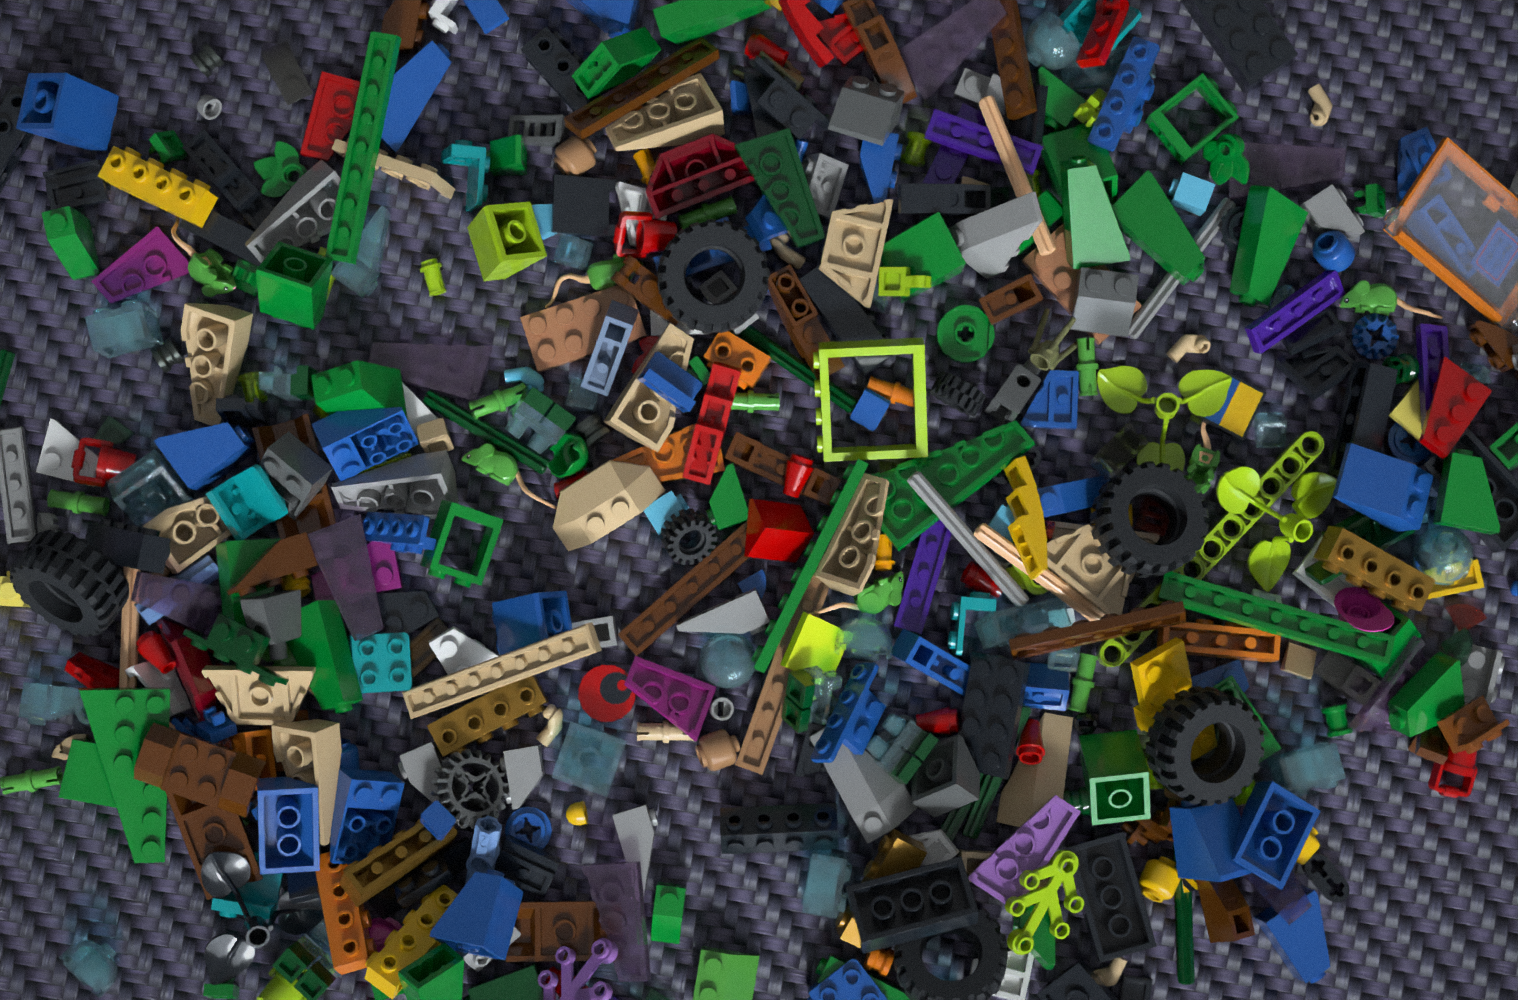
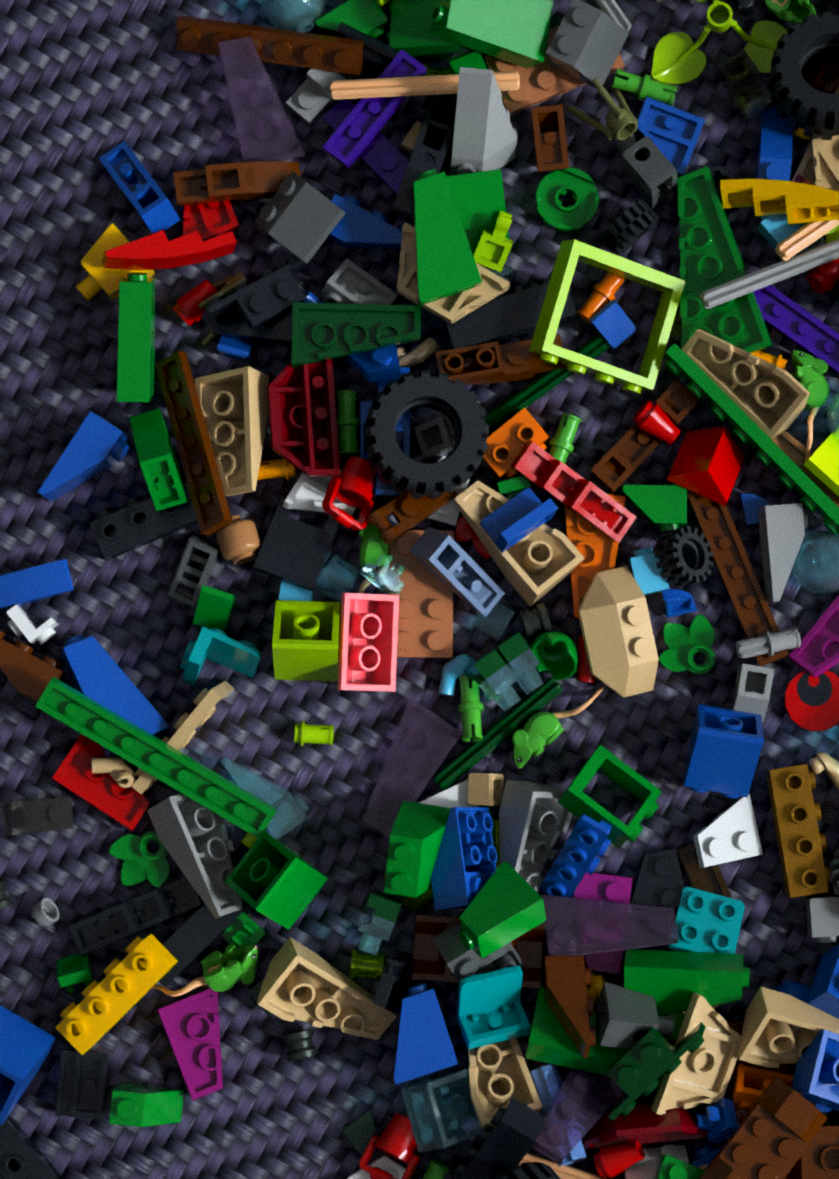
camera: 75 degrees left, 0 degrees up
clear light blue brick [85,300,164,358] -> none
tan tile [402,622,602,719] -> none
clear neon green bush [900,131,932,167] -> none
none -> tan arm [92,757,136,788]
none -> coral slope [337,592,399,692]
none -> clear light blue tile [360,554,405,595]
none -> green slope [413,169,482,306]
none -> green slope [459,861,546,959]
none -> green plate [658,614,715,674]
none -> blue tile [662,589,697,618]
none -> light grey axle [736,627,801,659]

